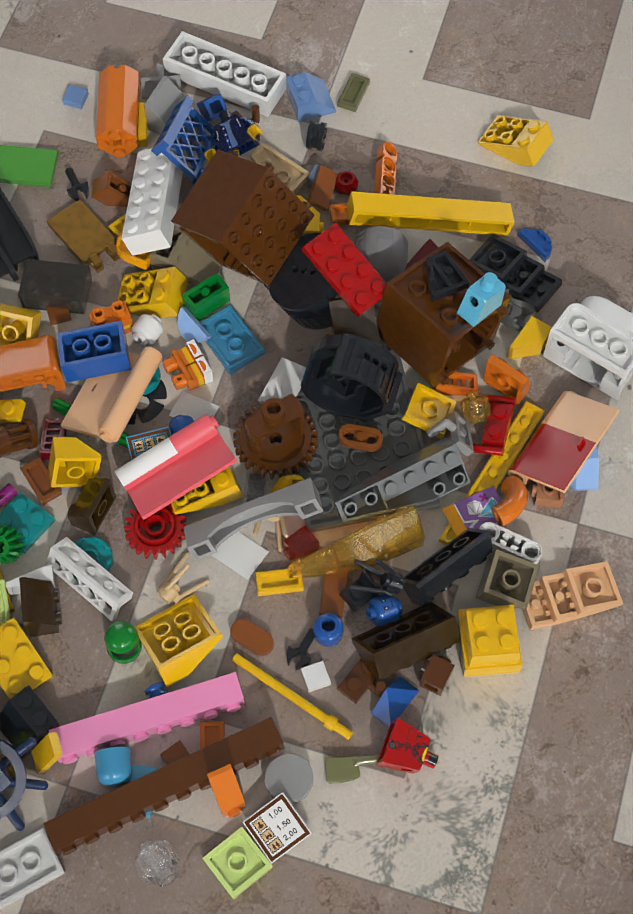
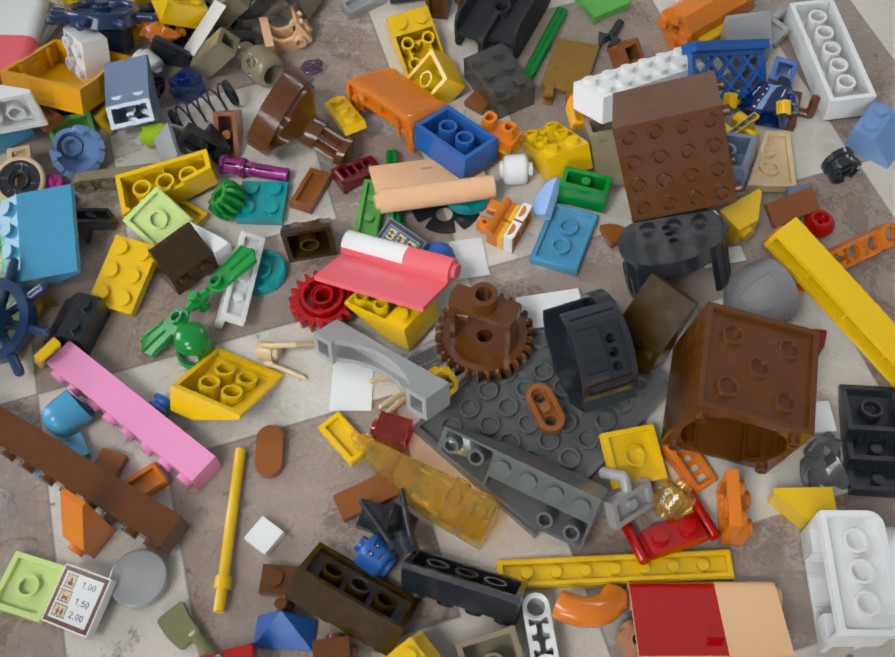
camera: 60 degrees right, 5 degrees down
yellow slope [48,437,101,487] -> none
black bar [287,628,314,670] -> none
red plate [302,223,387,317] -> none
blue head [313,613,344,647] -> none
black wing [426,251,470,302] -> none
sticker [442,486,502,536] -> none
medium azure torso [457,272,506,327] -> none
none -> green piece [140,245,257,358]
none -> bright green tile [354,179,383,237]
none -> green axle [519,6,567,86]
none -> dark orange tile [599,224,625,248]

